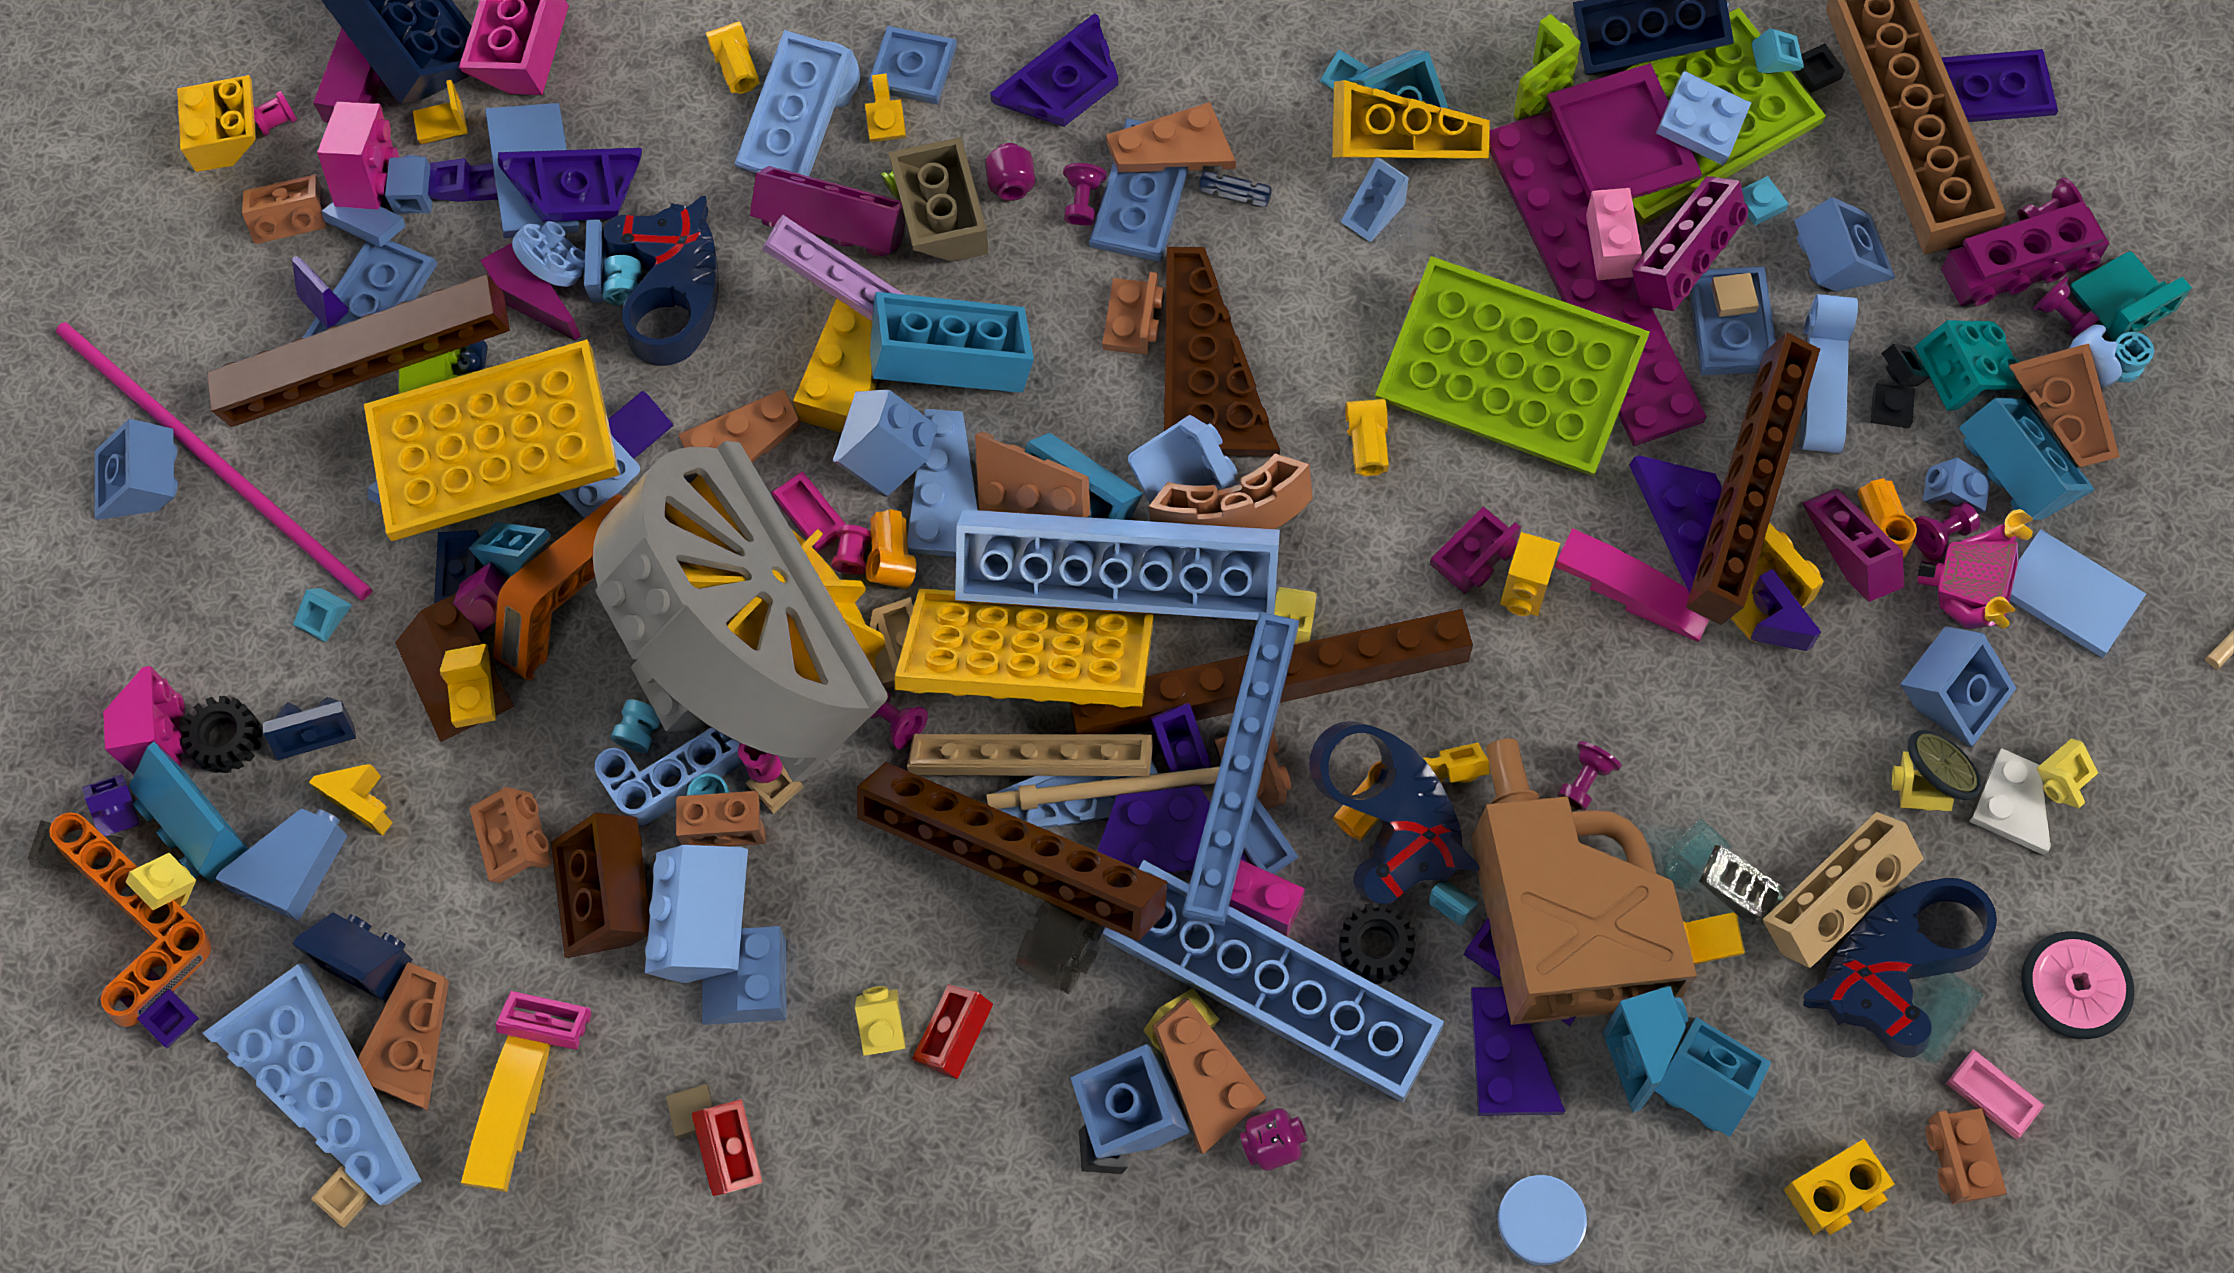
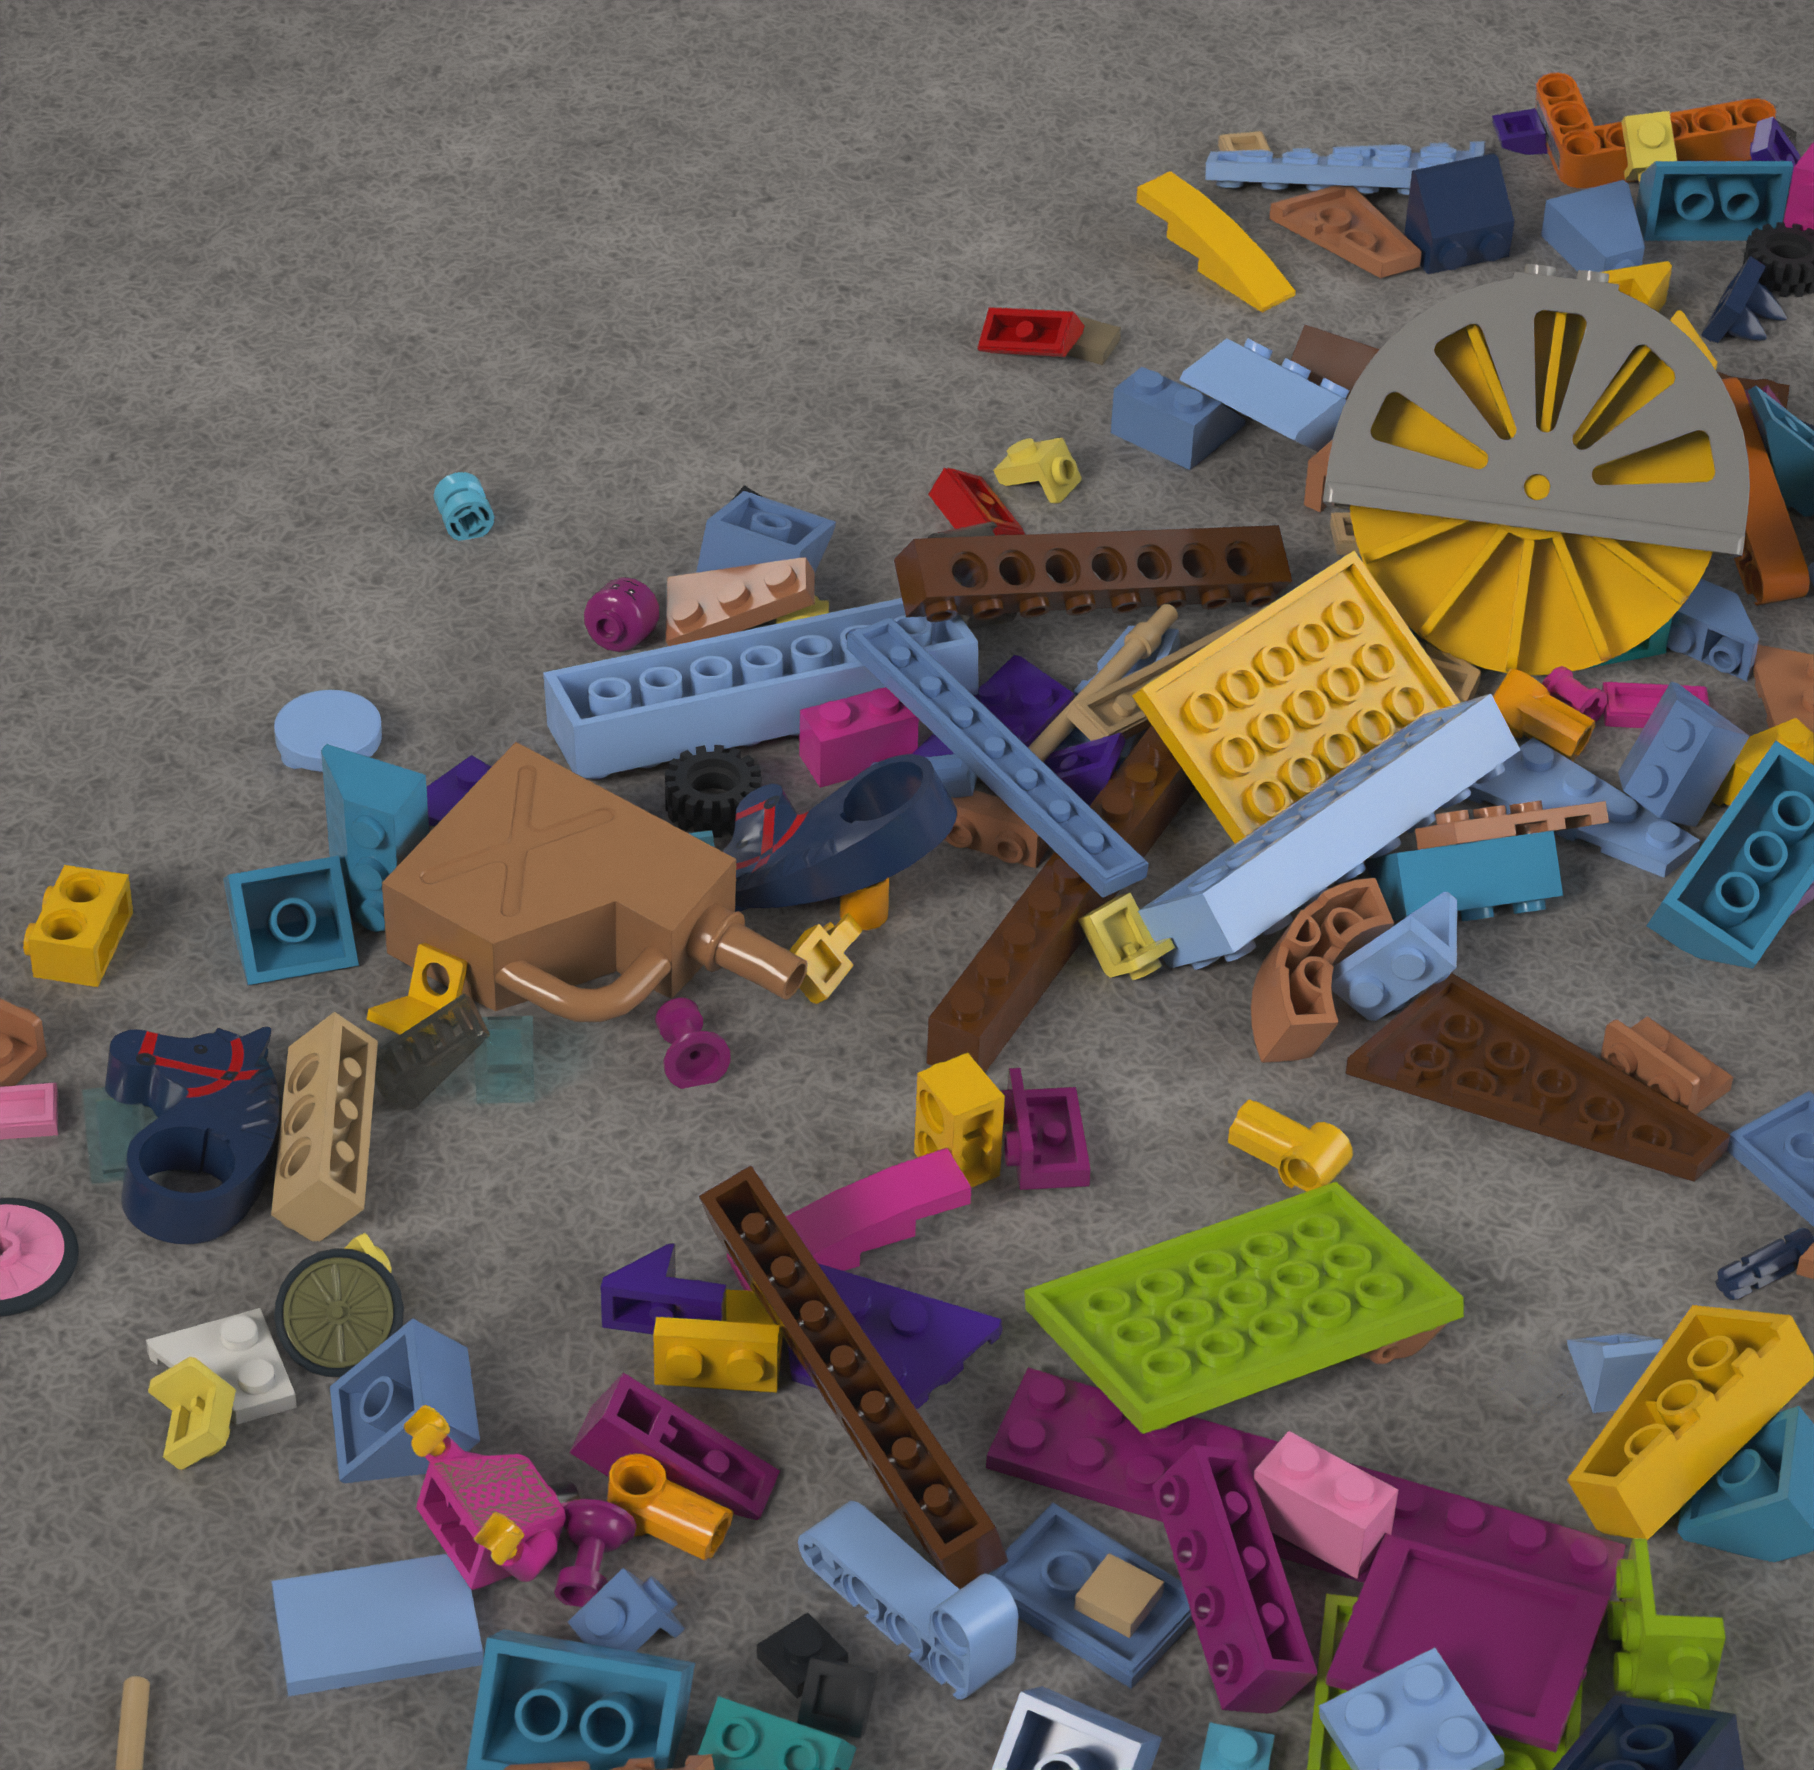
camera: 125 degrees right, 25 degrees down
dark pink tile [495,991,591,1050] -> none

